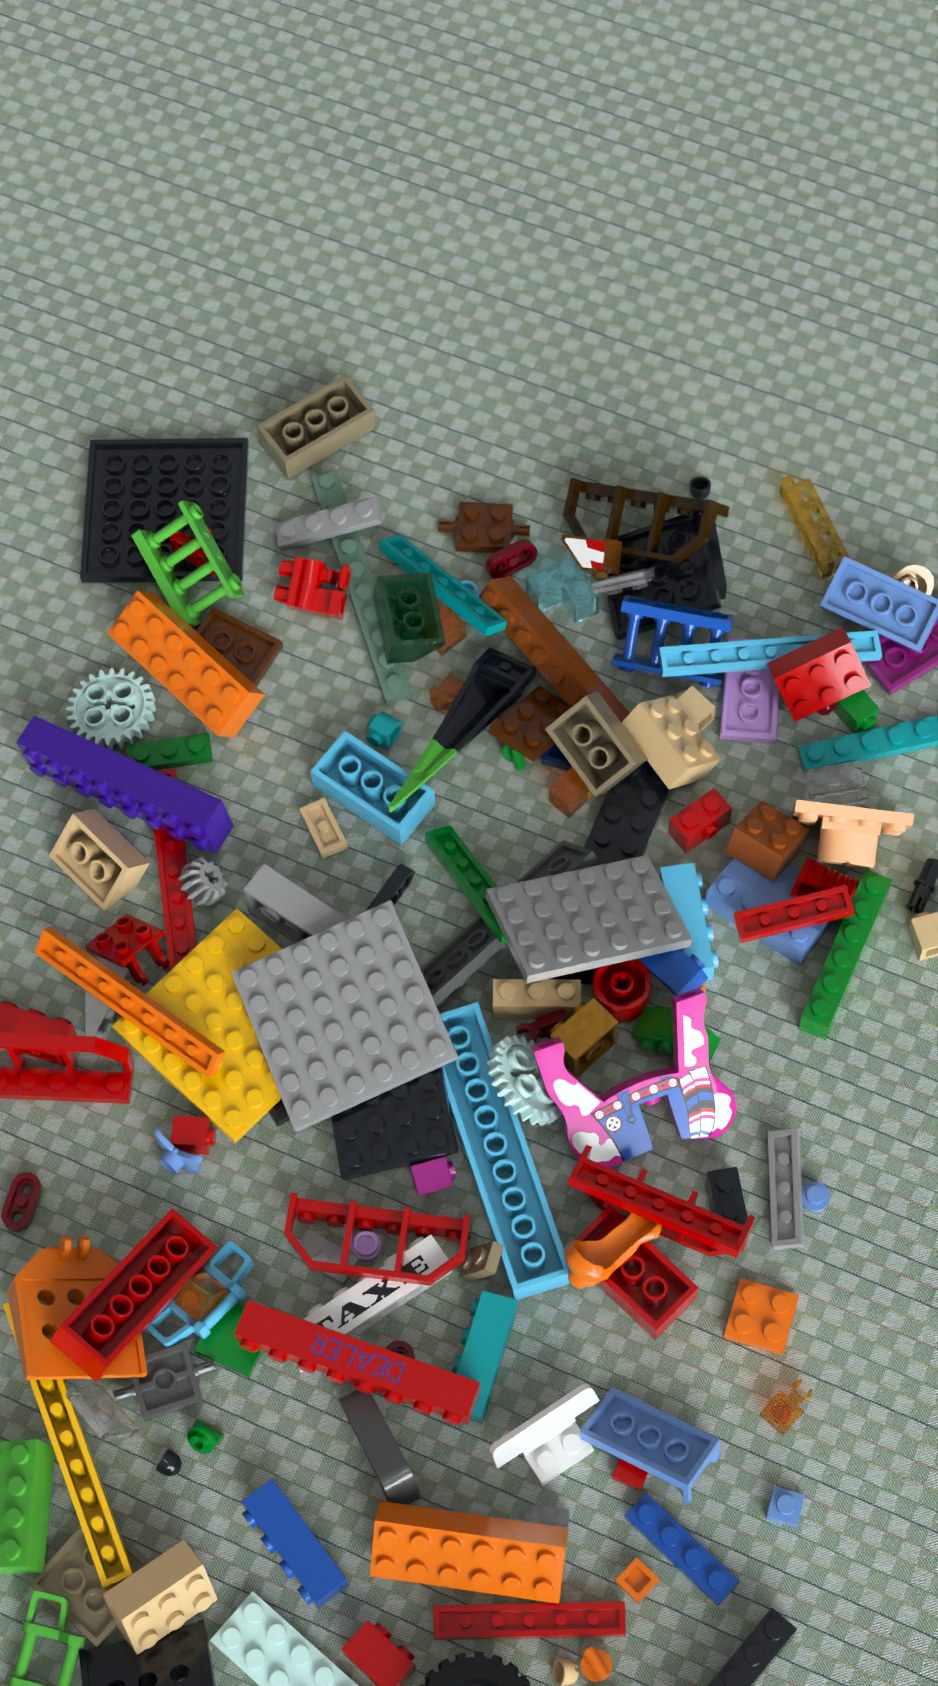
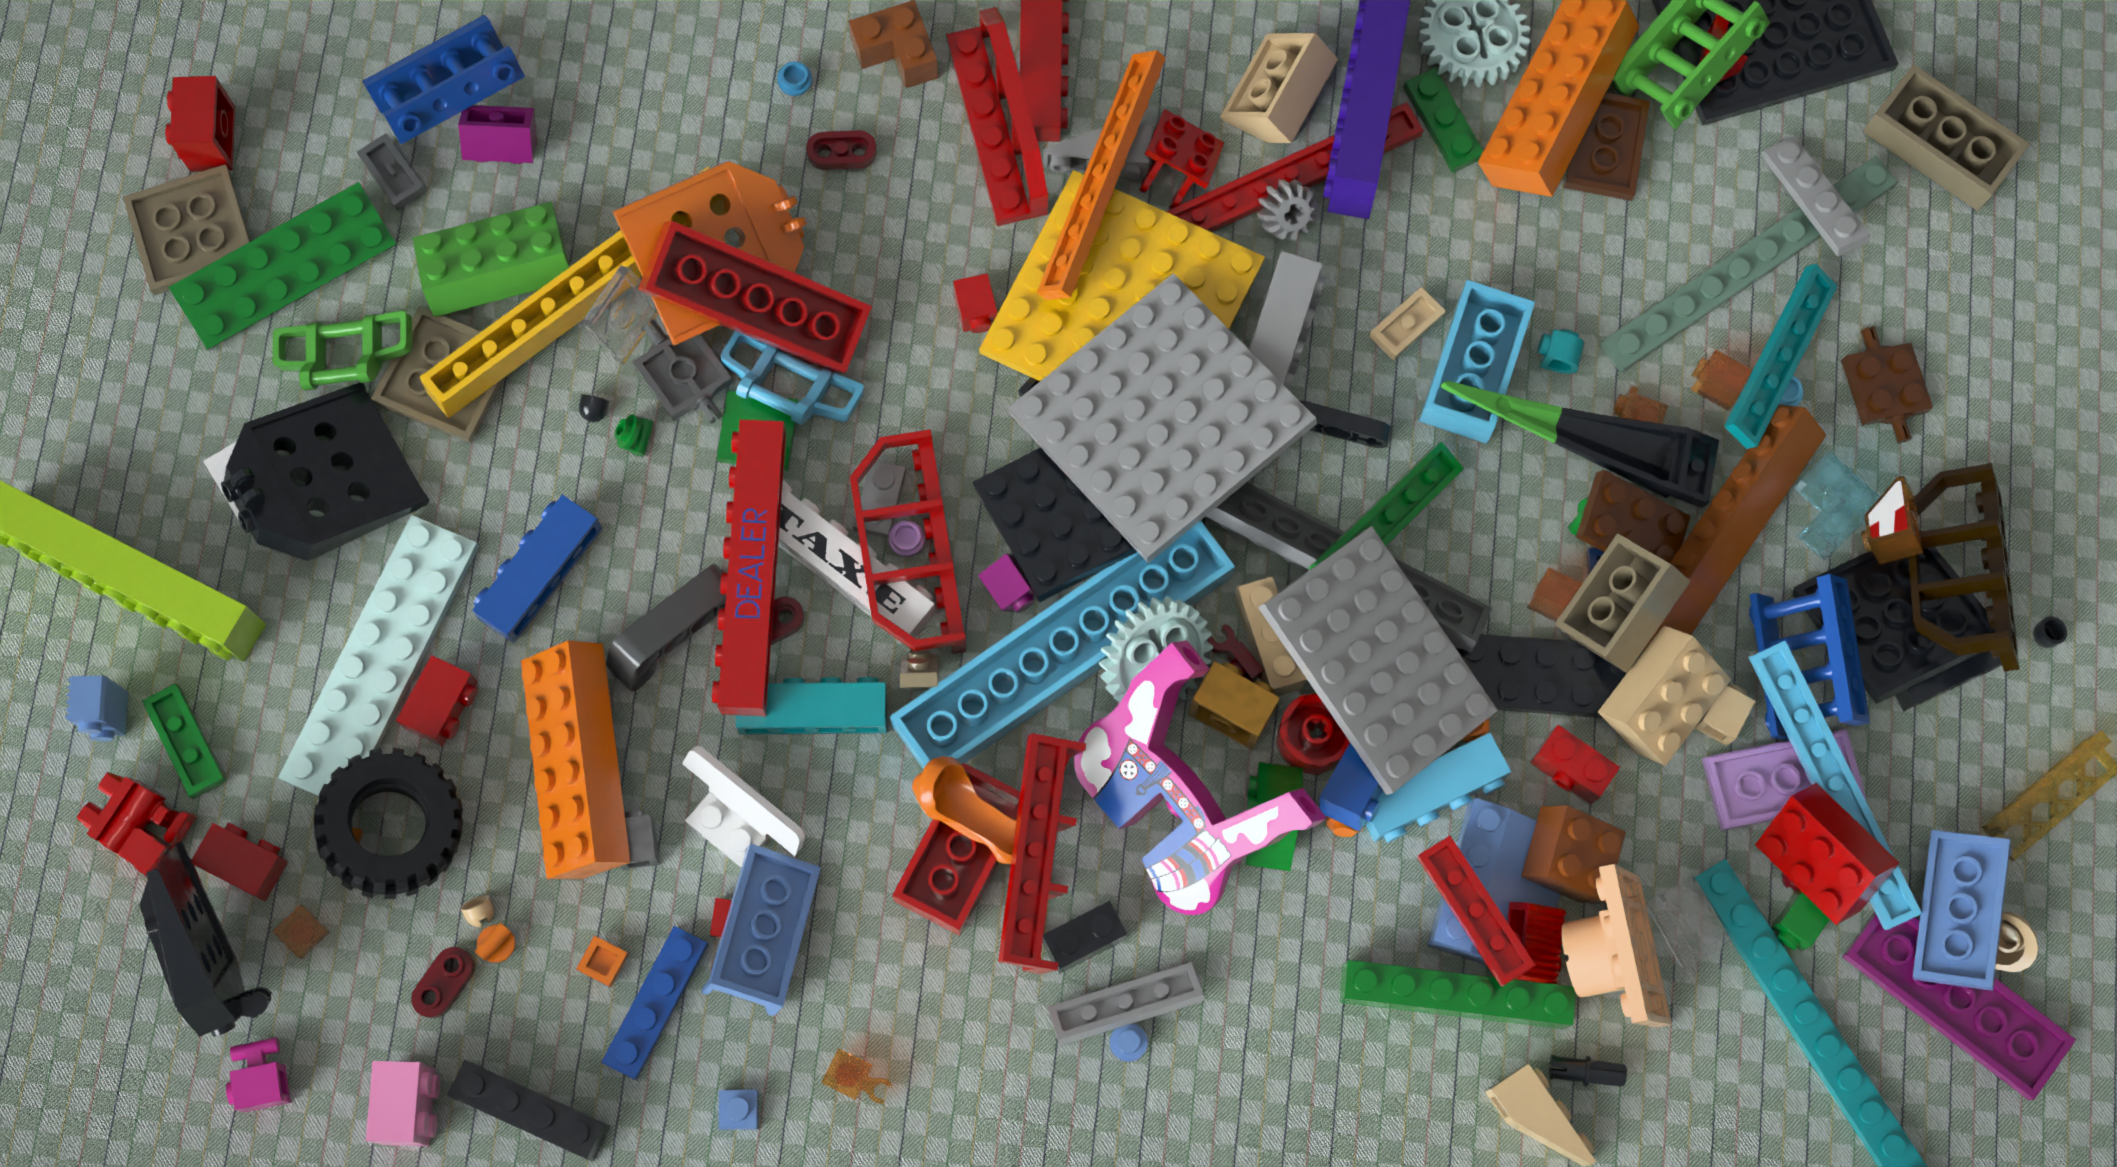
camera: 65 degrees right, 10 degrees up
tan brick [103,1540,218,1655] -> none
medium blue animal [153,1127,203,1175] -> none
clear orange brick [174,1272,228,1321] -> none
red hips [274,557,352,620] -> none
clear green slope [373,573,446,664] -> none
red plate [433,1602,626,1640] -> none
dark red plate [485,539,538,579] -> none
clear plate [592,567,655,595] -> none
orange plate [724,1278,799,1355] -> none

